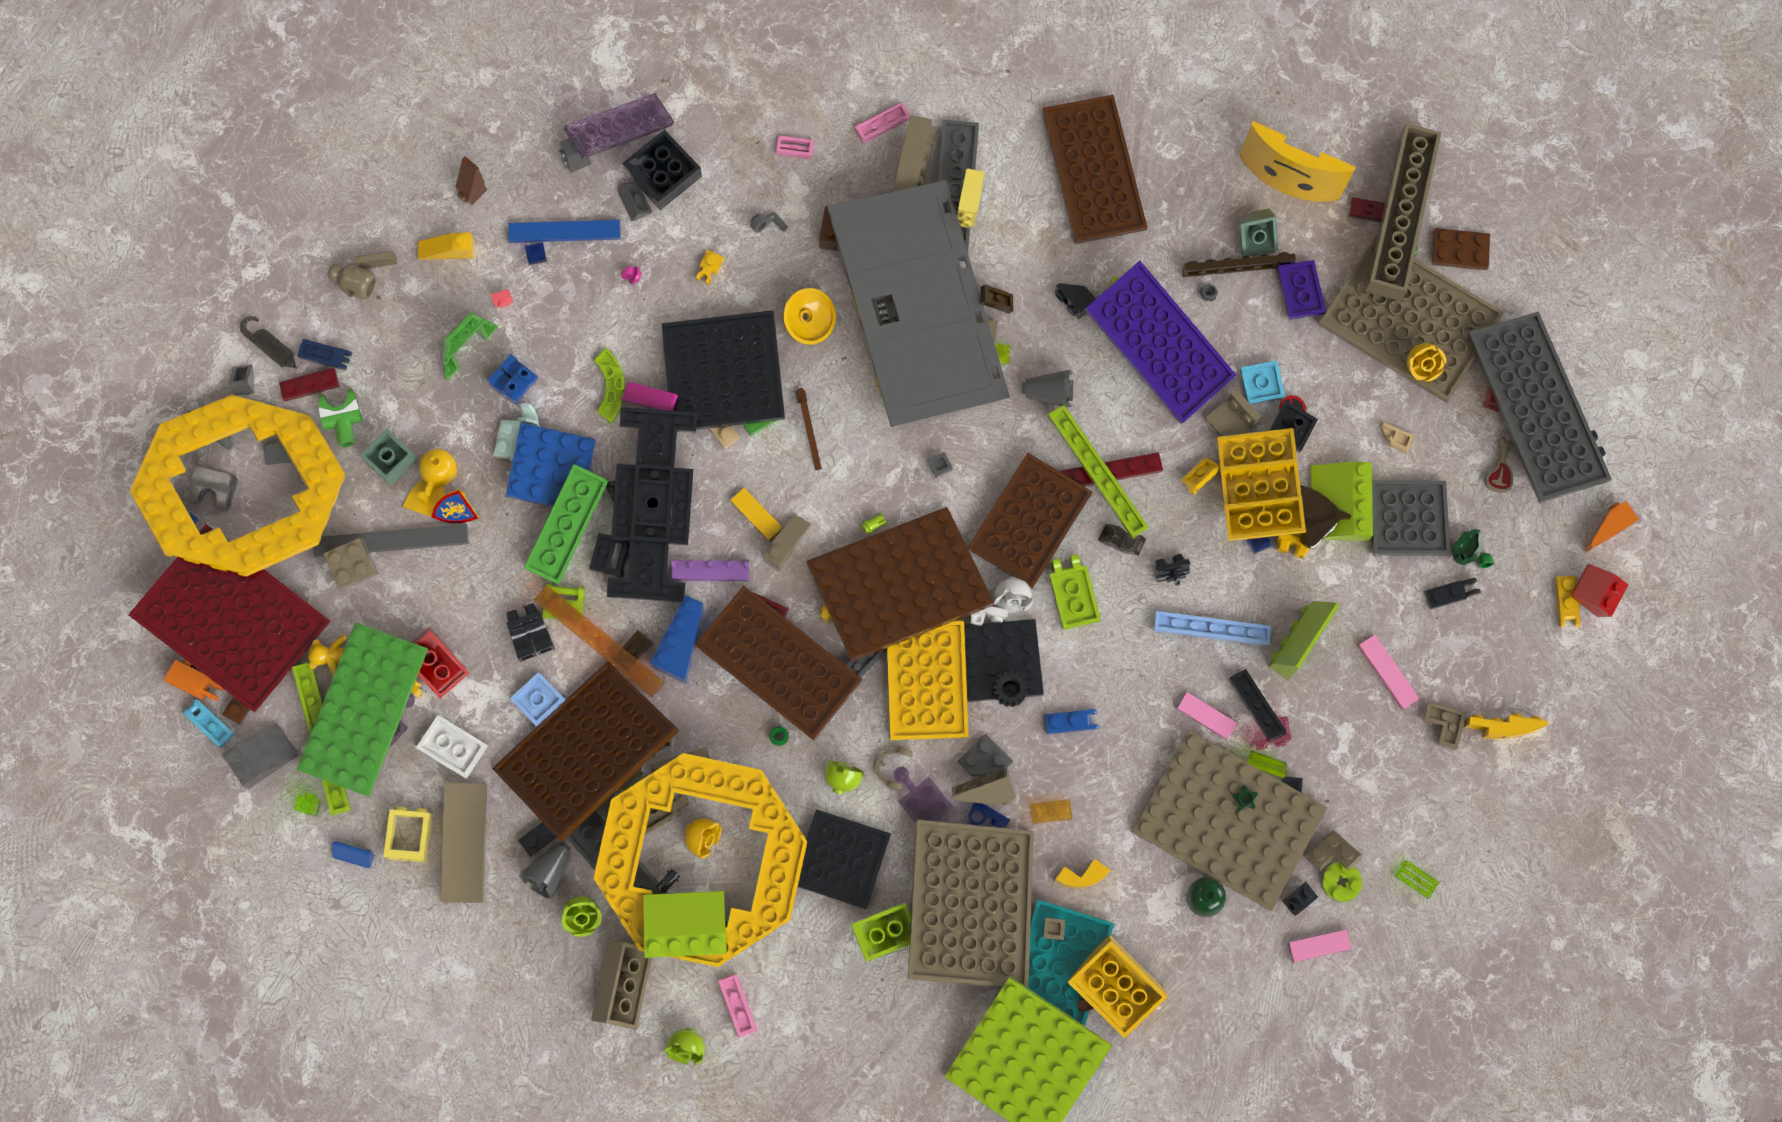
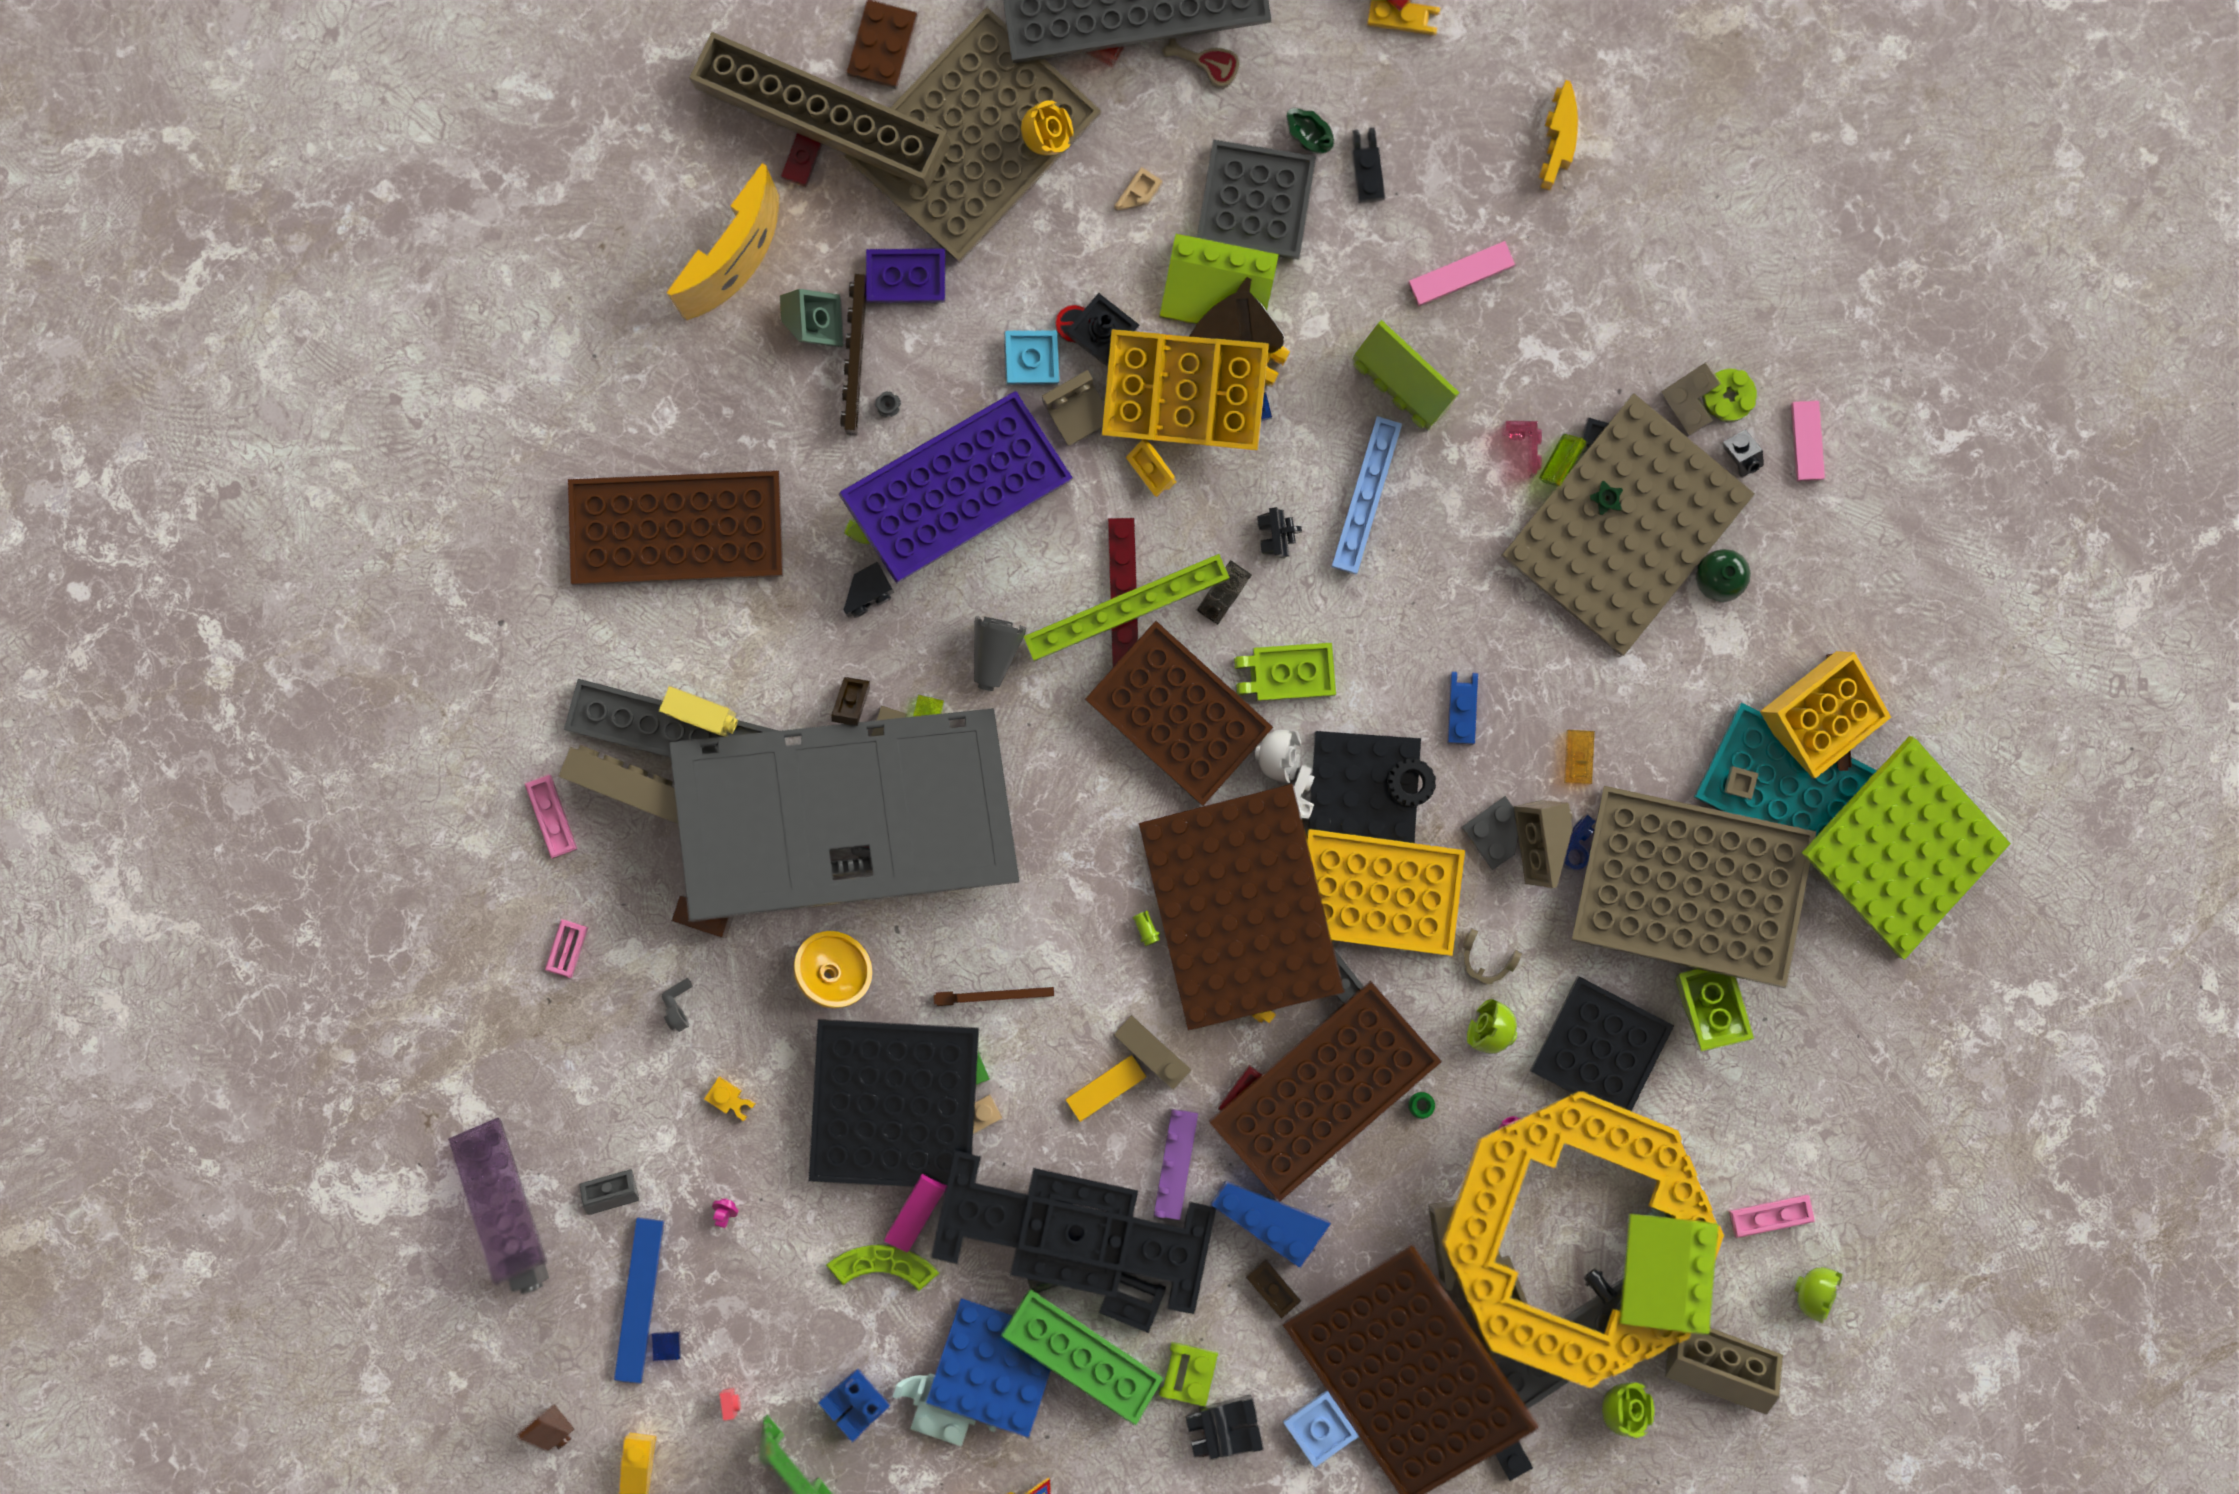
camera: 80 degrees left, 10 degrees up
dark grey cone [519,842,572,899] -> none
clear orange tile [534,585,665,698] -> none
black slope [622,129,702,211] -> none
yellow cylinder [684,818,722,859] -> none
clear purple plate [893,766,954,824] -> none
dark grey plate [927,452,953,478] -> none
yellow brick [1054,859,1111,889] -> none
bright pink tile [1177,692,1237,740] -> none
black plate [1229,669,1287,743] -> none
clear neon green tile [1395,860,1440,899] -> none
dark tan plate [1423,702,1467,751] -> none
green hinge [1478,553,1494,568] -> none

